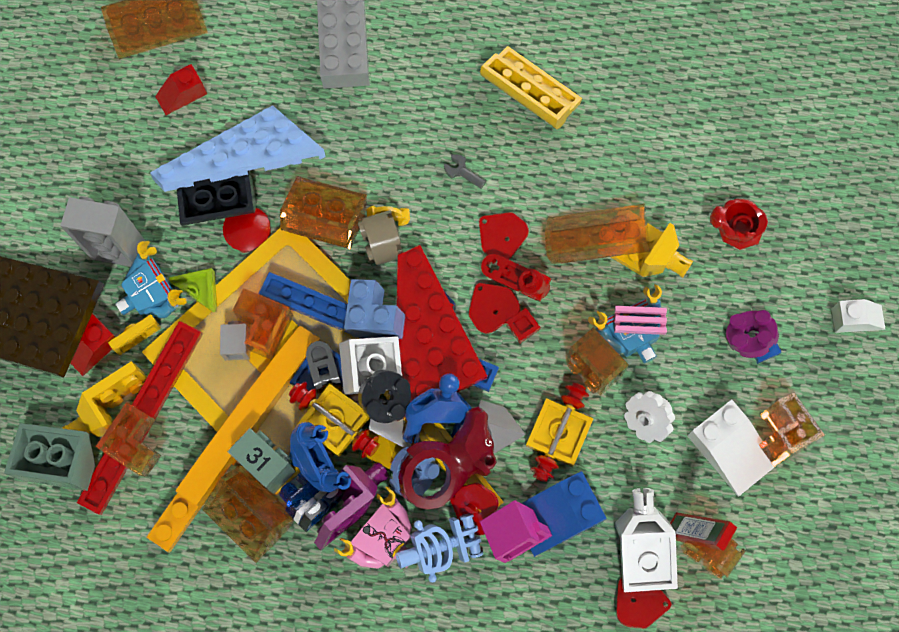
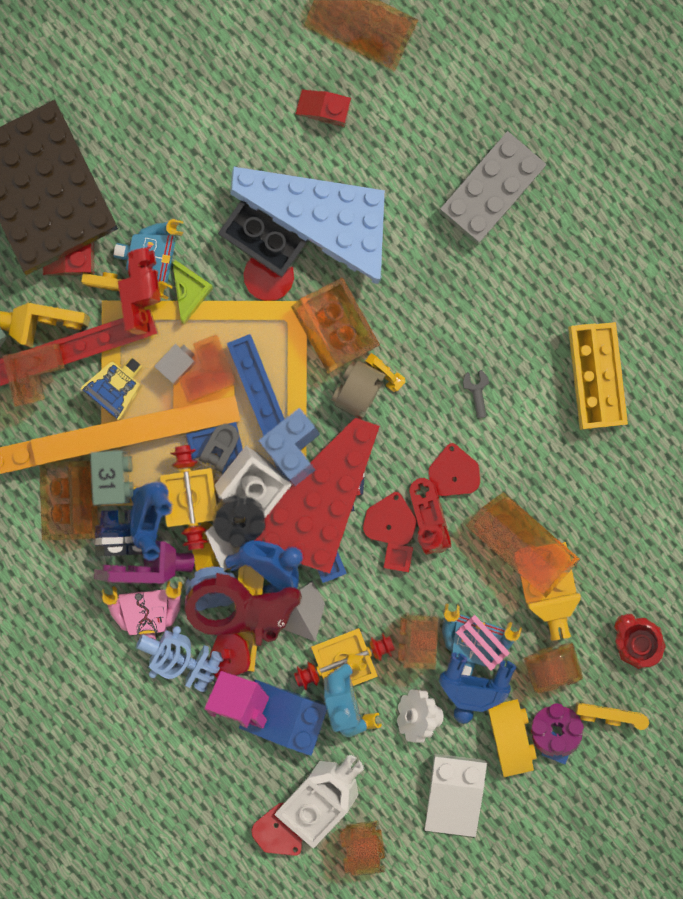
camera: 45 degrees right, 15 degrees up
light grey brick [60,196,145,267] -> none
tile [670,512,737,551] -> none
clear orange brick [759,392,825,467] -> none
white slope [831,299,885,333] -> none
none -> torso [80,357,143,420]
none -> red plate [118,248,160,335]
none -> dark azure torso [324,655,382,737]
none -> blue connector [439,652,516,724]
none -> yellow brick [488,699,537,777]
none -> clear orange brick [524,642,583,693]
none -> yellow plate [575,702,649,730]

